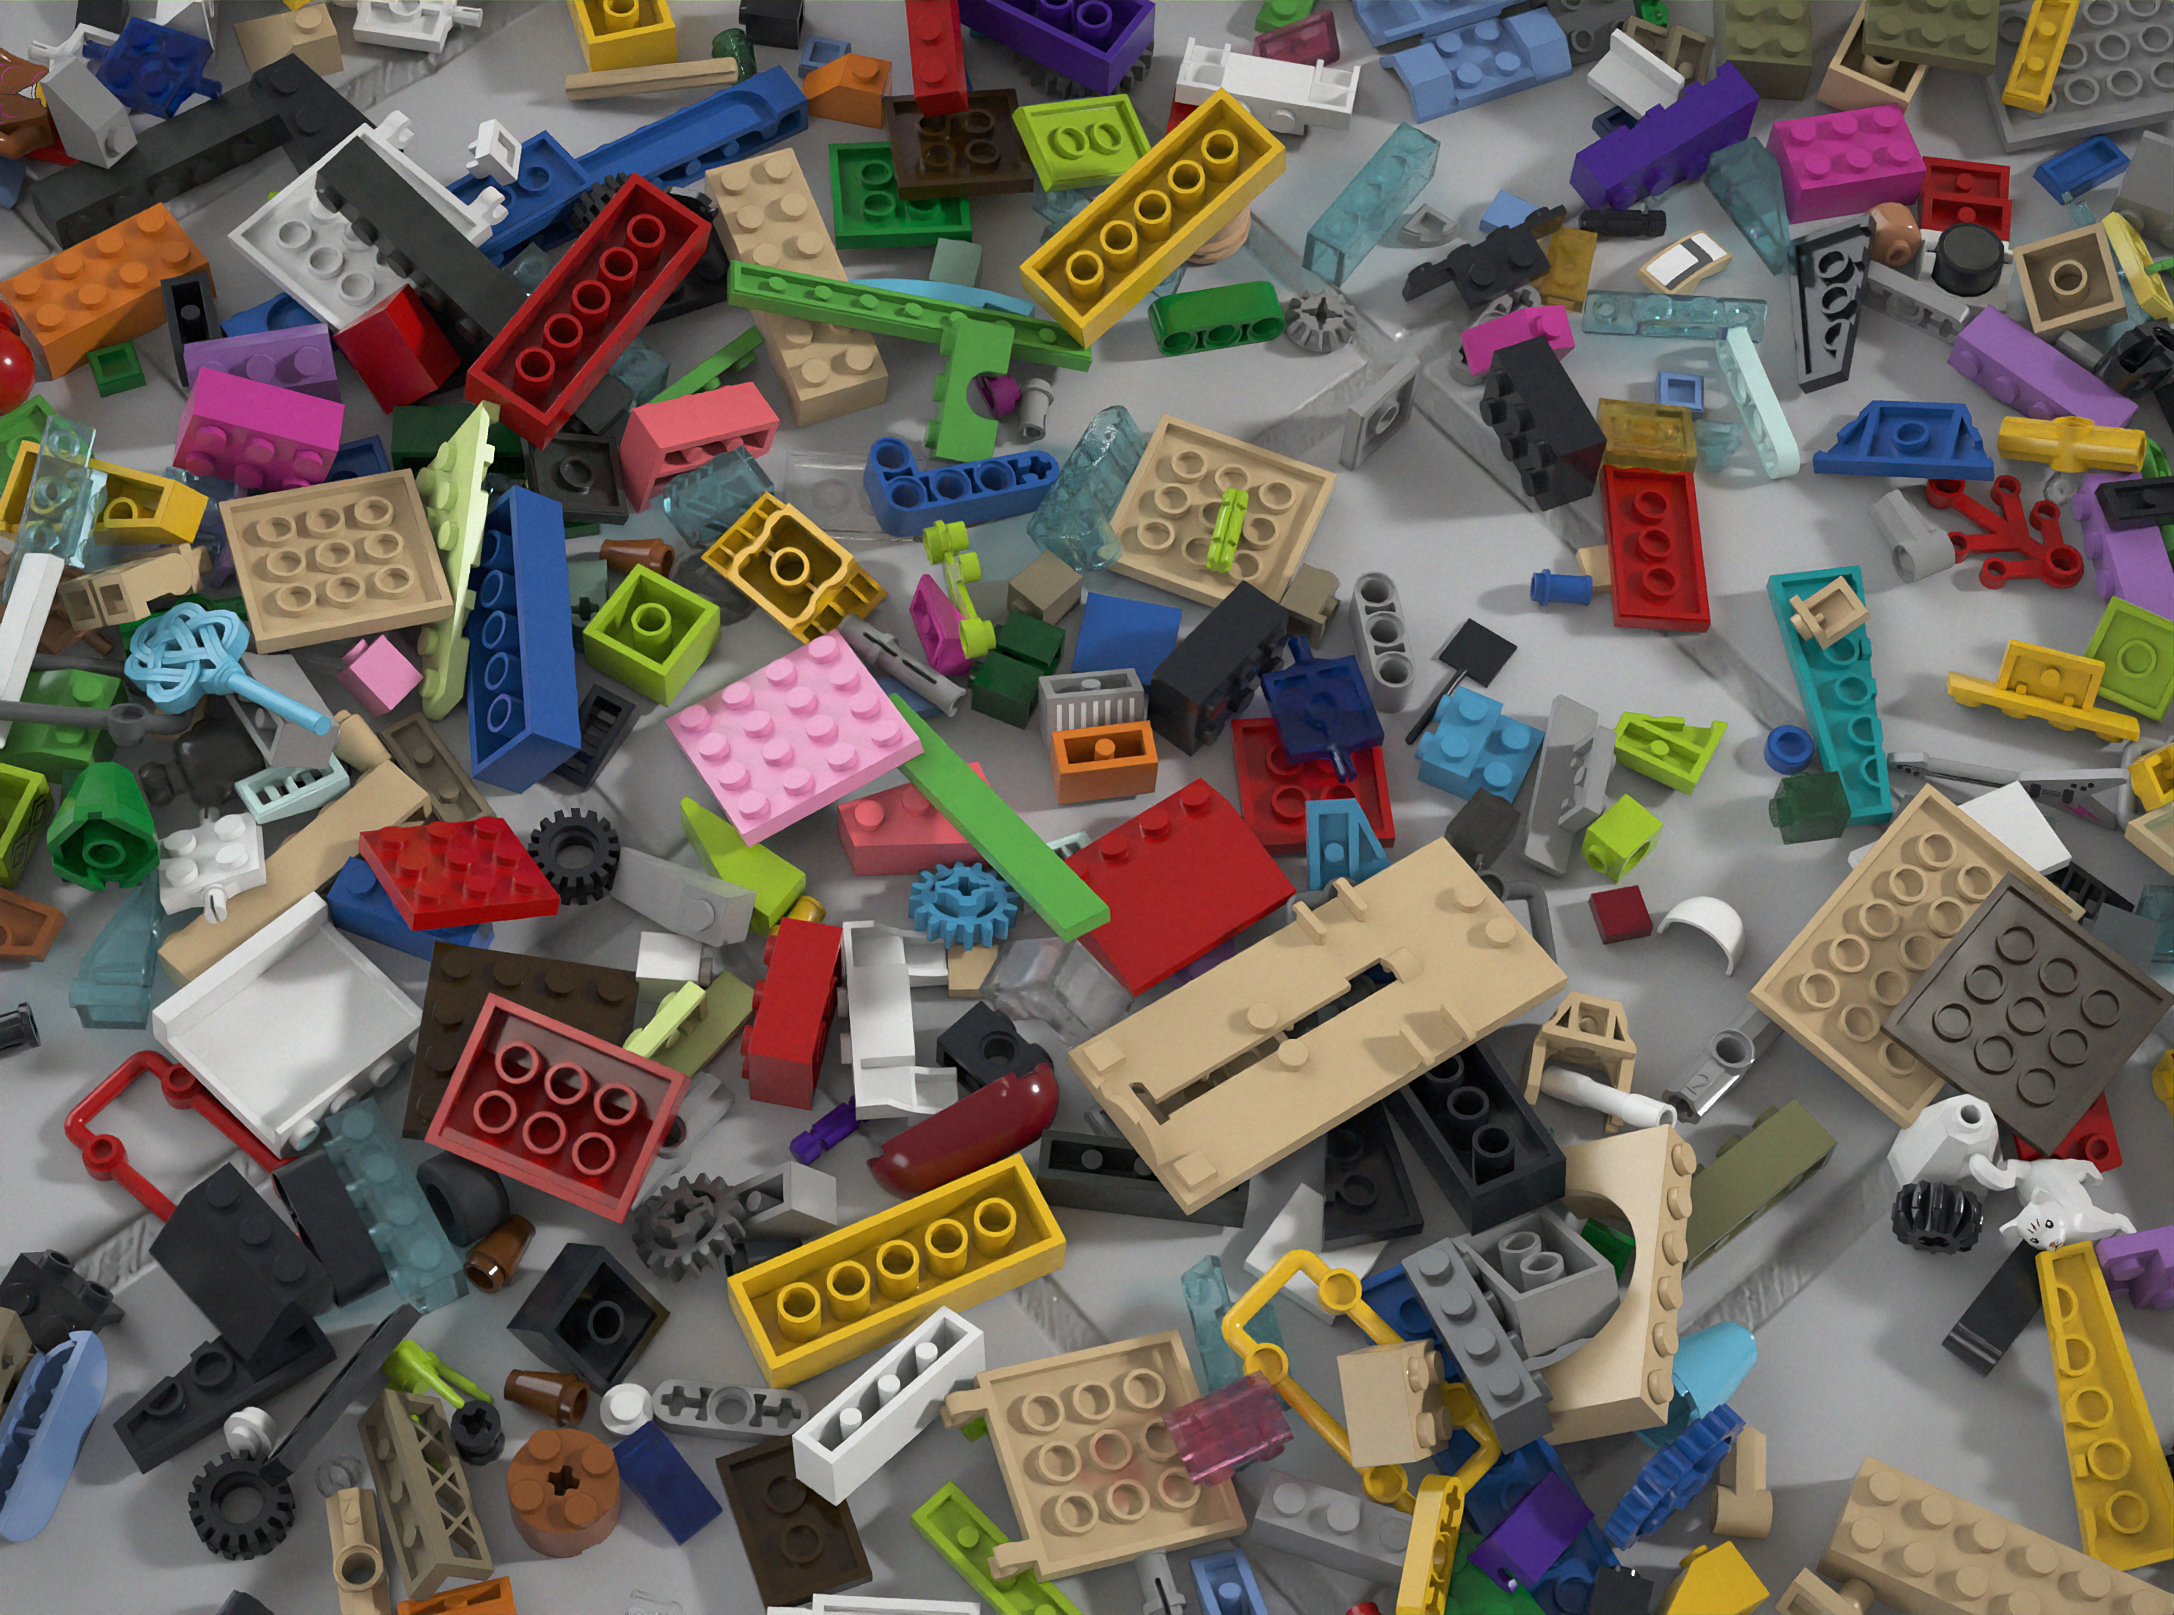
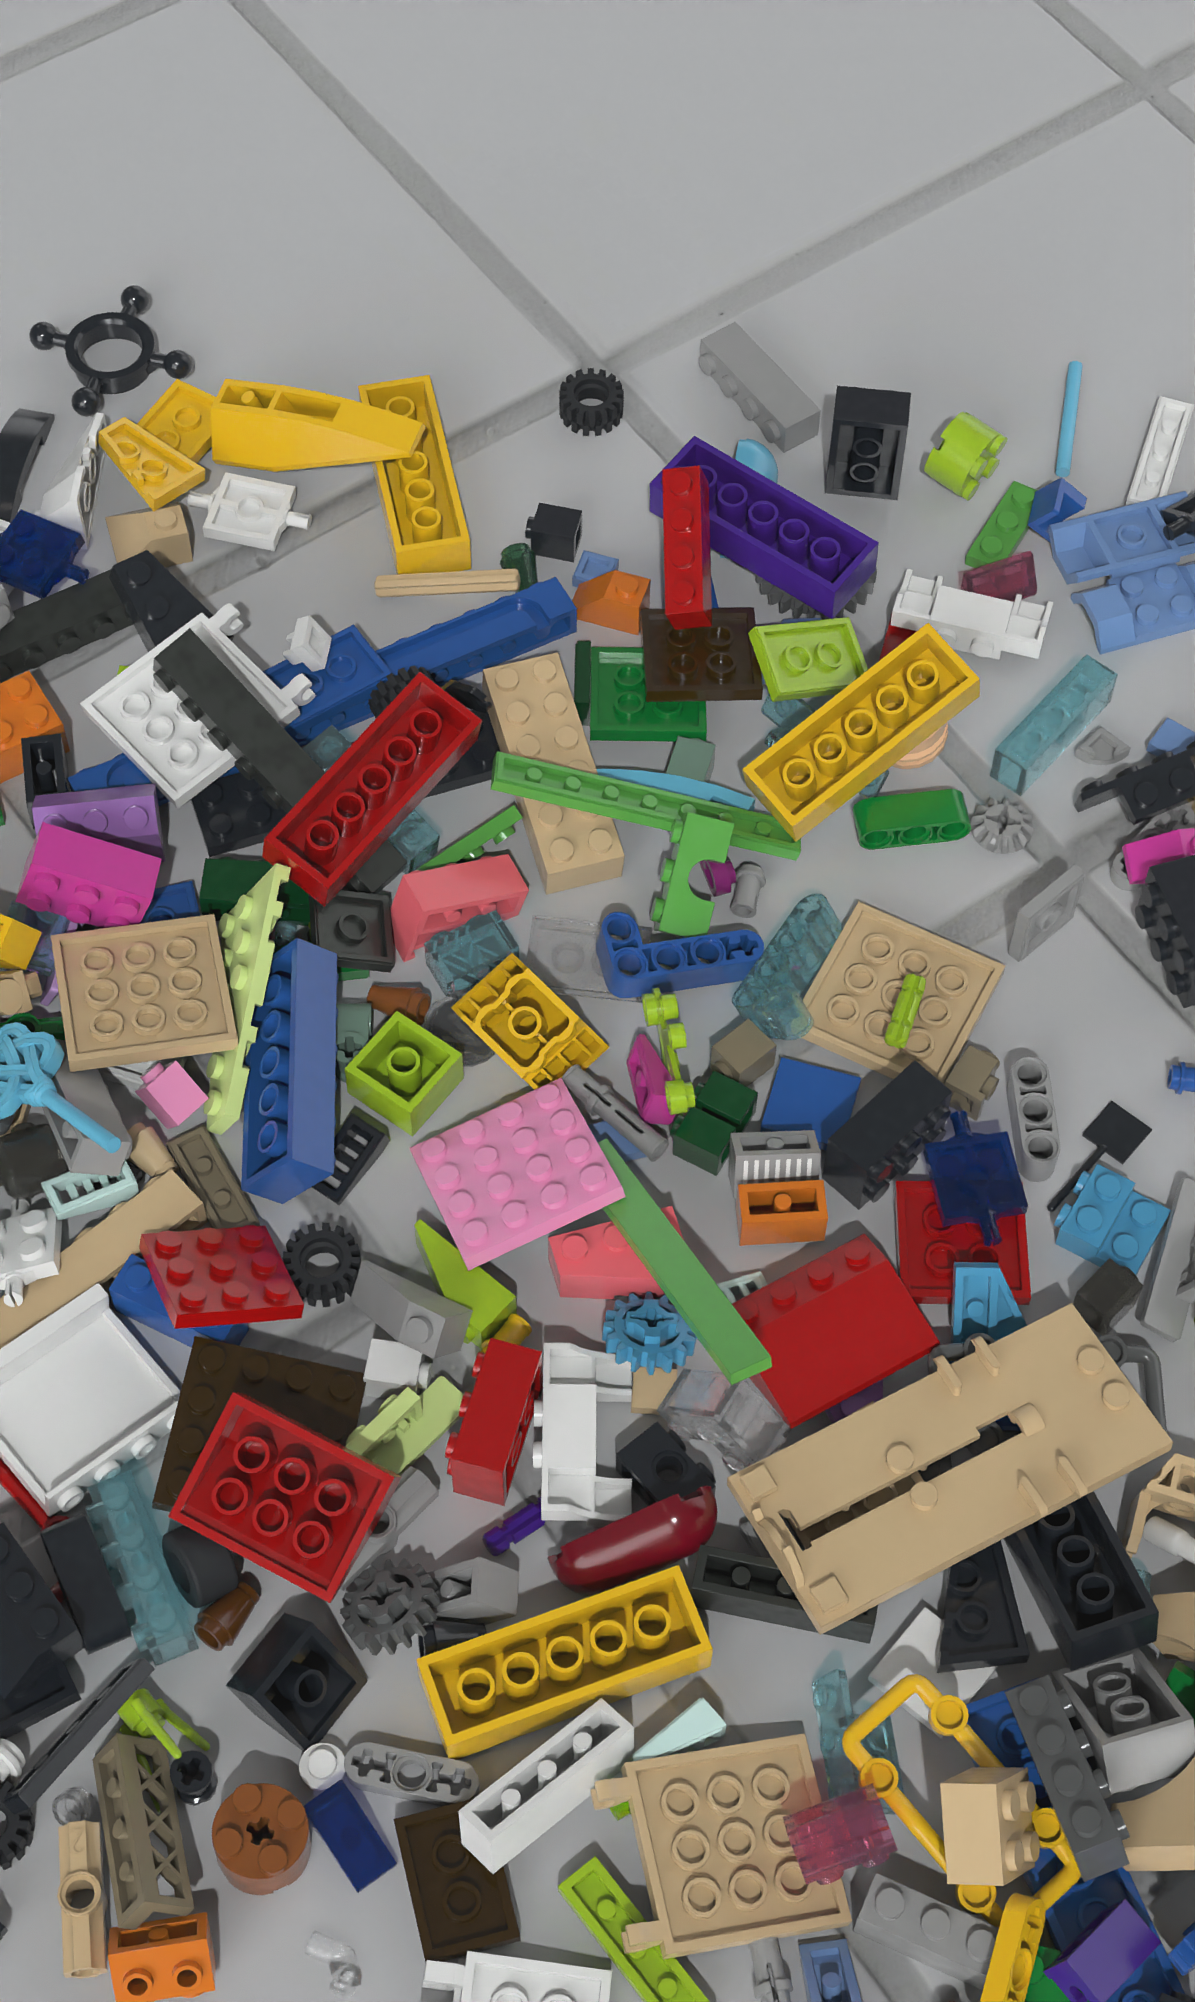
camera: 10 degrees right, 0 degrees up
red slope [331,283,462,415] -> none
reddish brown cone [504,1369,590,1427] -> none
none -> dark green tile [574,641,591,726]
none -> light aqua slope [632,1698,727,1761]

